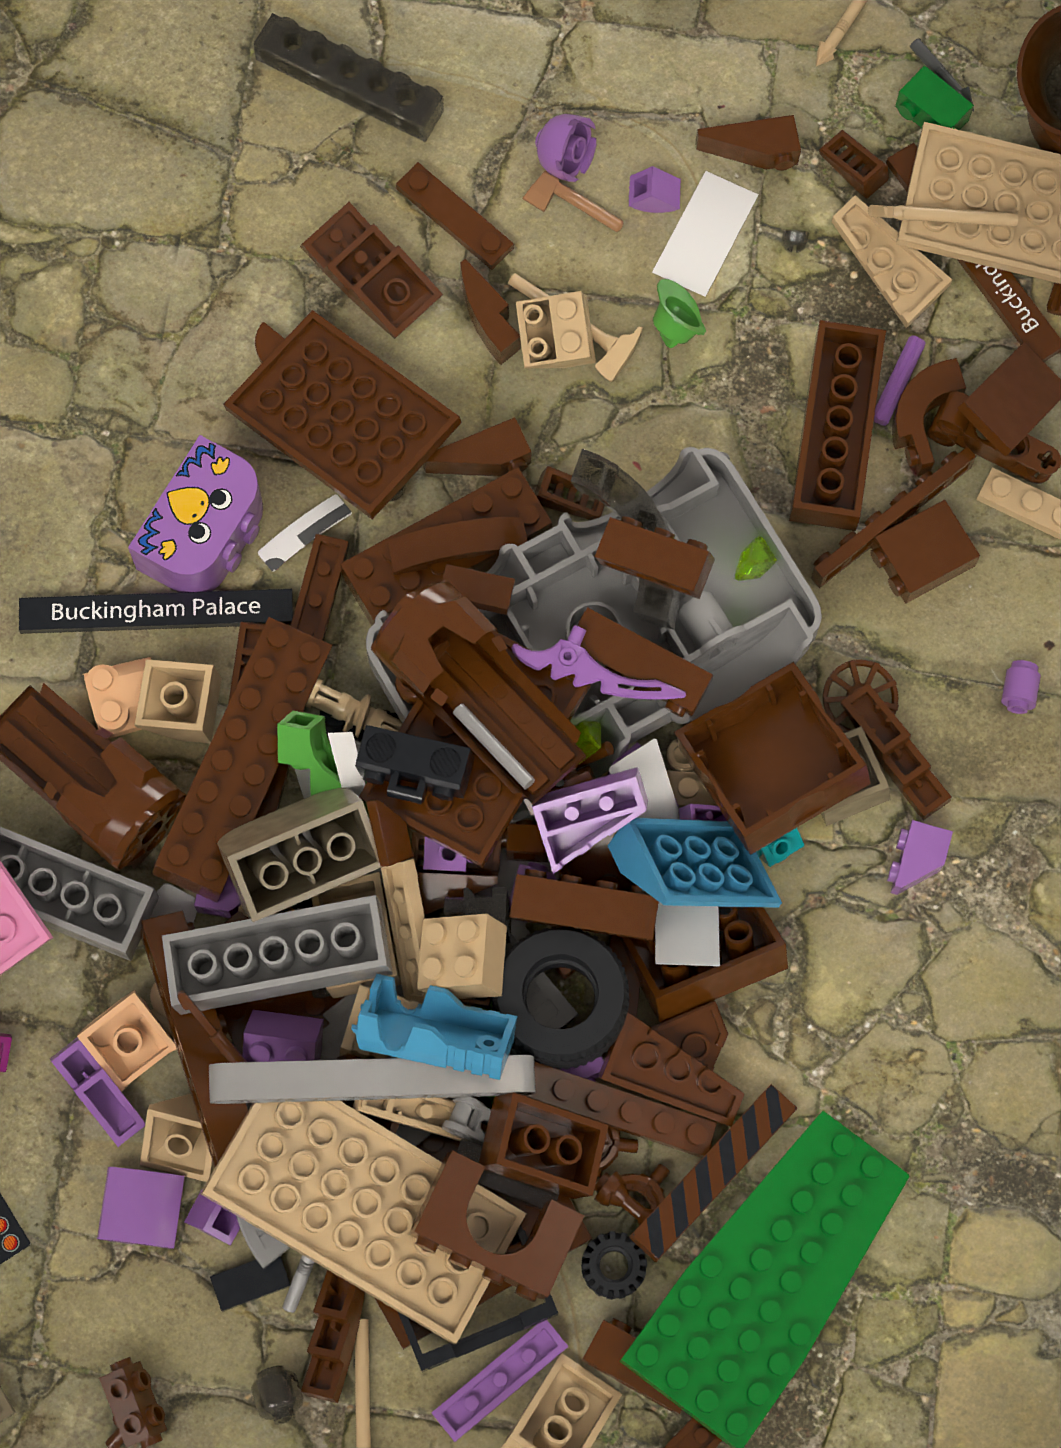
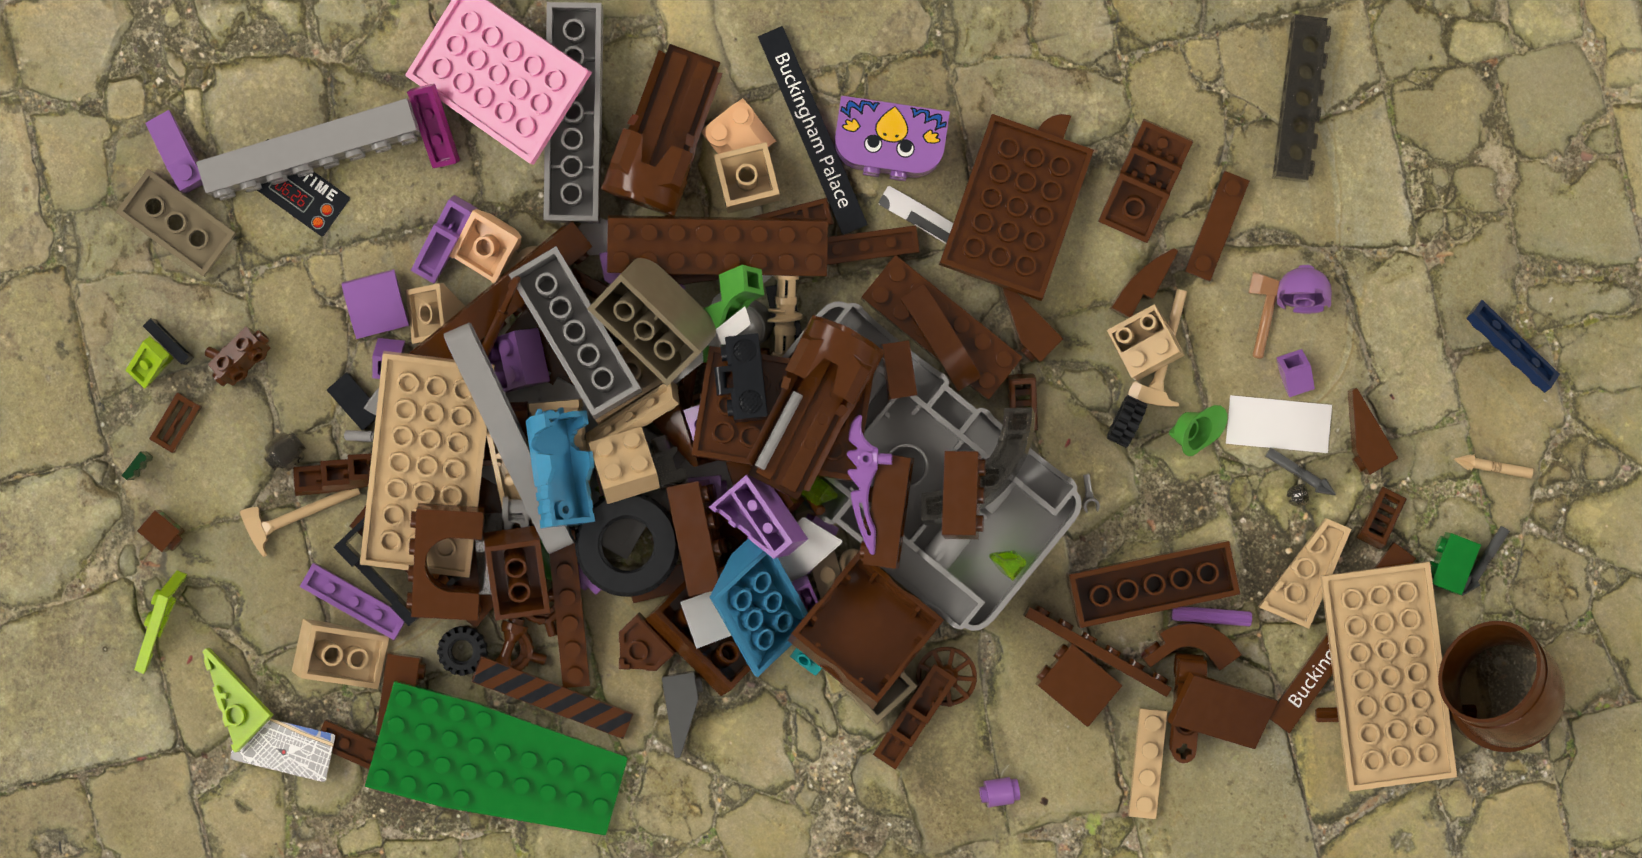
camera: 70 degrees right, 15 degrees up
reddish brown tile [366,800,413,867] -> none
reddish brown wing [599,1012,745,1127] -> none
tan piece [868,205,1018,227] -> none
medium lavender slope [887,820,953,895] -> none
none -> dark grey slope [662,670,703,758]
none -> black tyre [1107,395,1148,448]
none -> dark grey piece [1265,447,1336,495]

